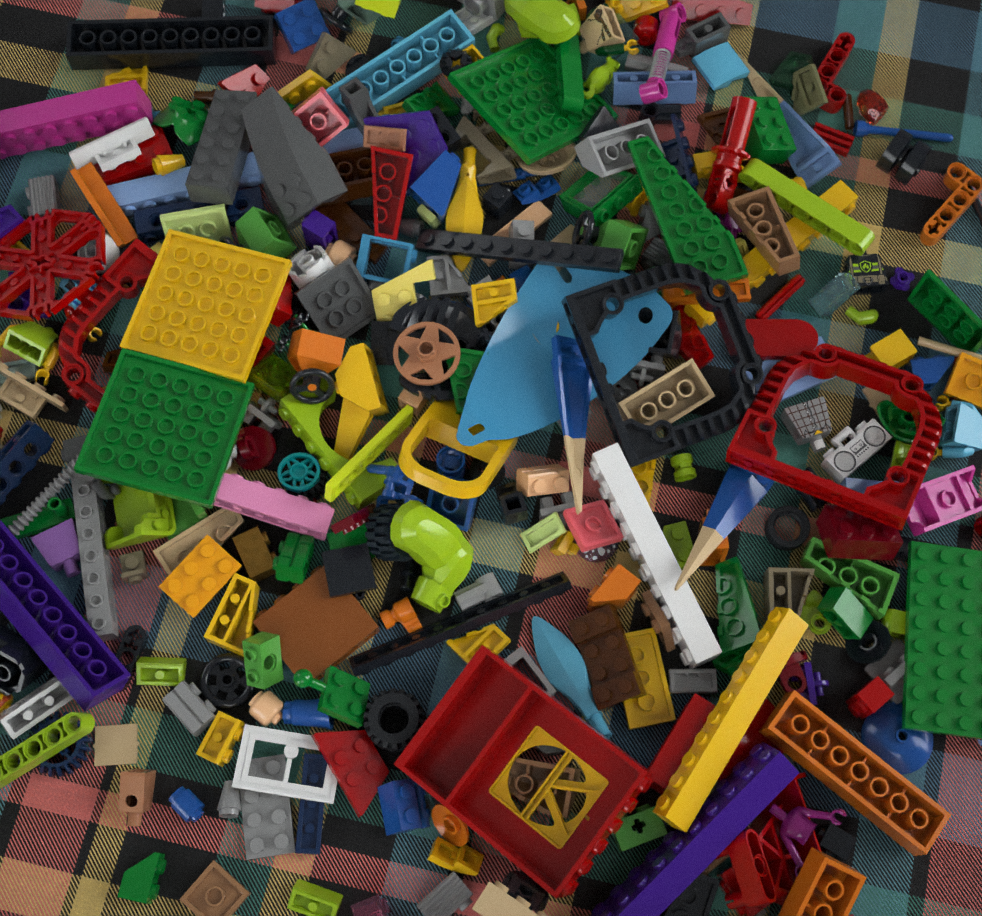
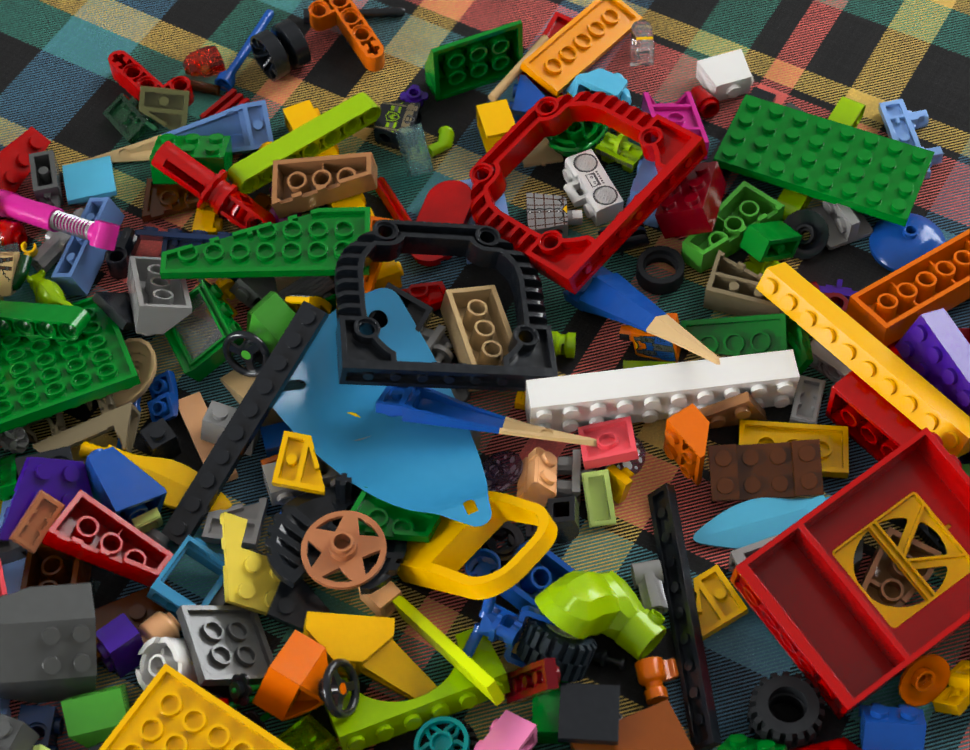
camera: 70 degrees left, 15 degrees down
red brick [845,676,895,720] -> none
none -> yellow slope [285,295,332,315]
none -> dish [482,451,523,493]

